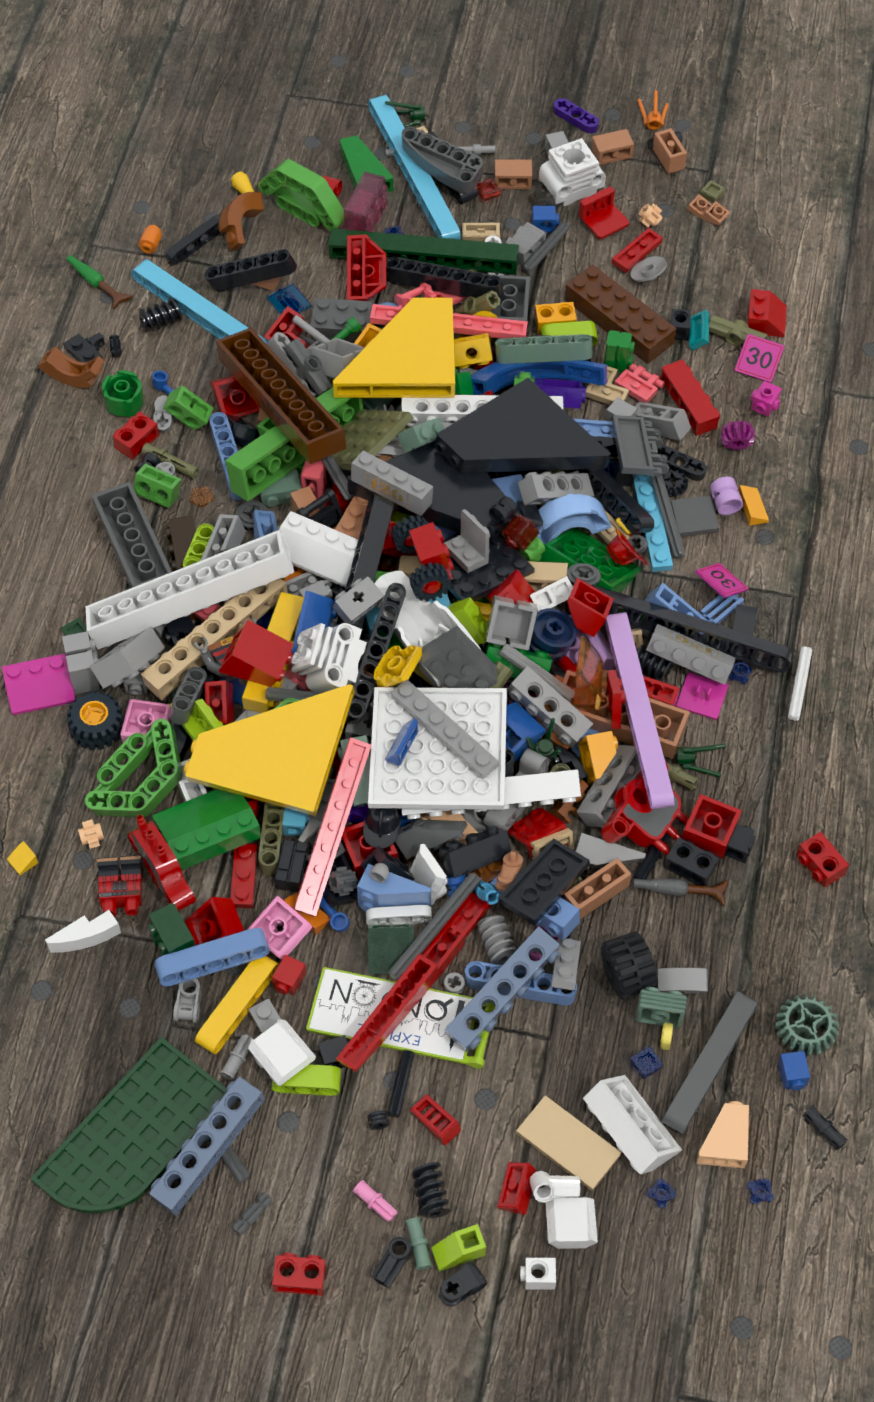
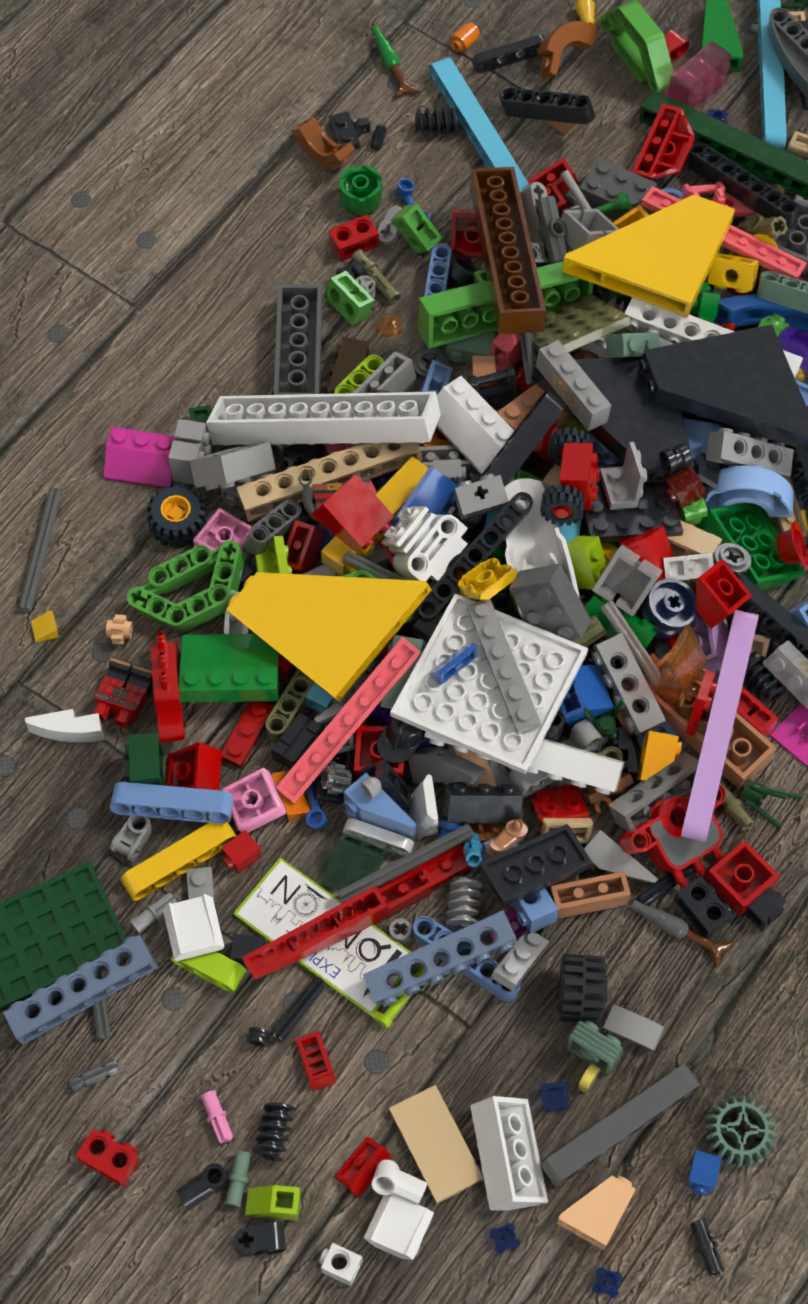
camera: 25 degrees right, 5 degrees up
piece [267,283,312,315] -> none

